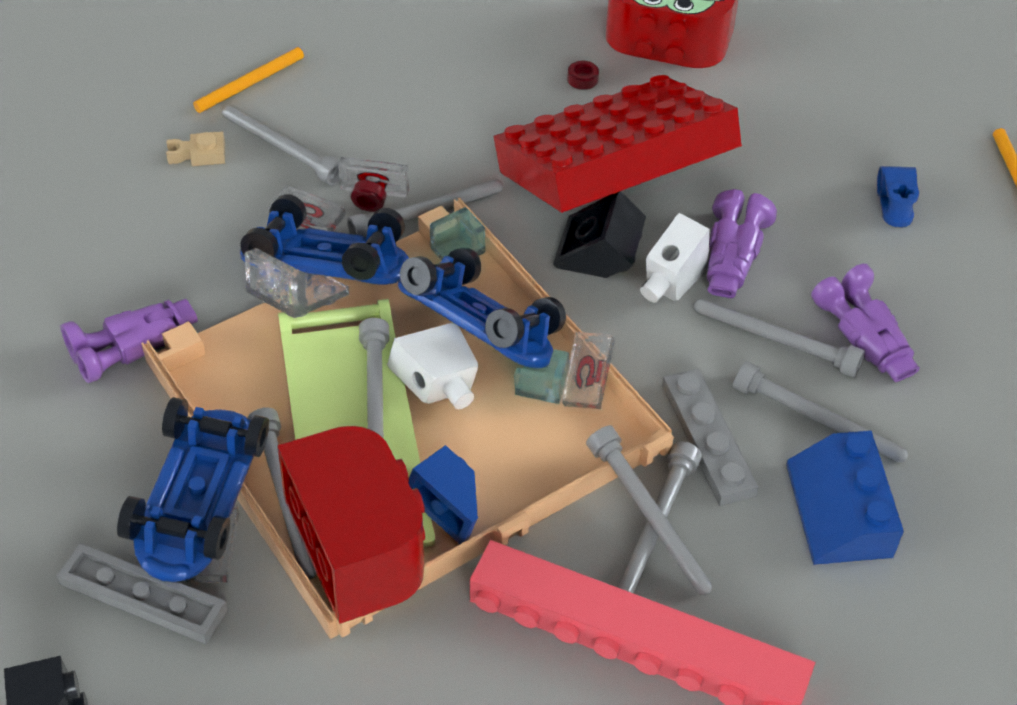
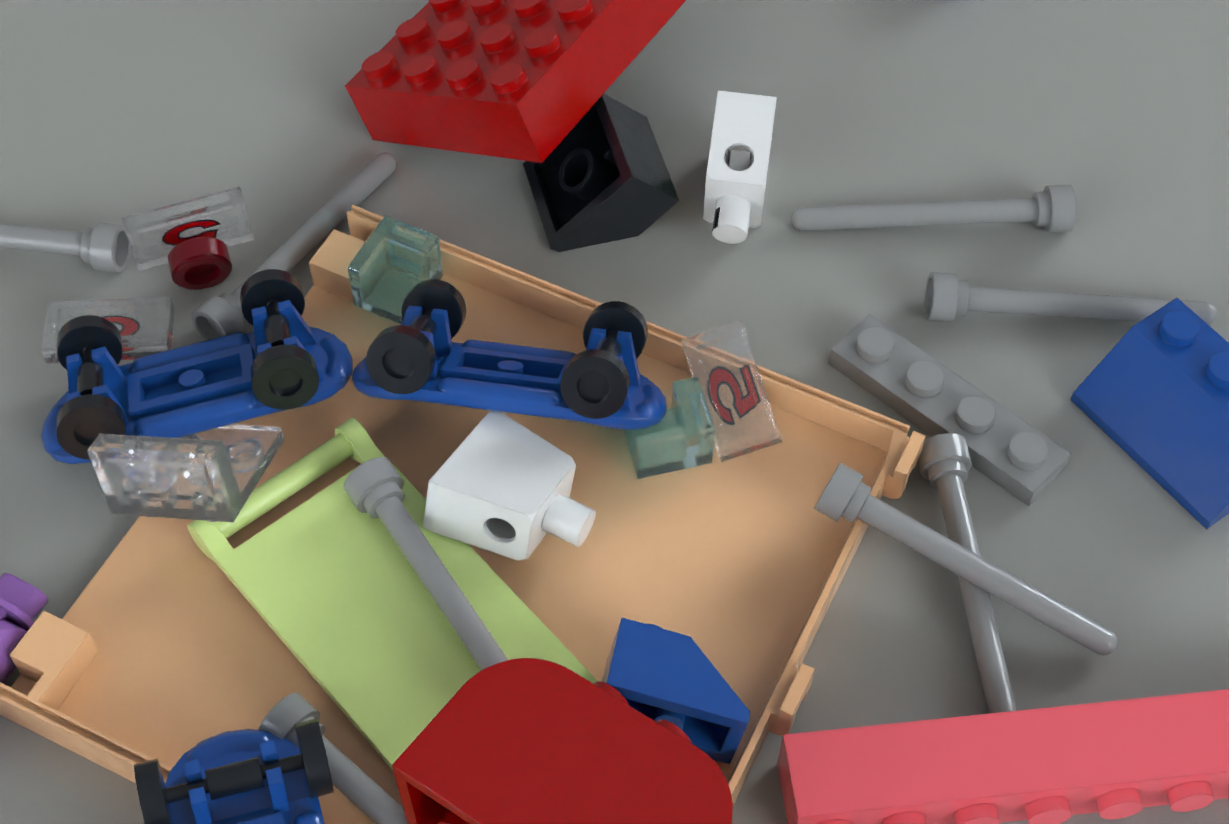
camera: 30 degrees left, 5 degrees up
medium lavender piece [707,189,777,298] -> none
medium lavender piece [811,264,920,382] -> none

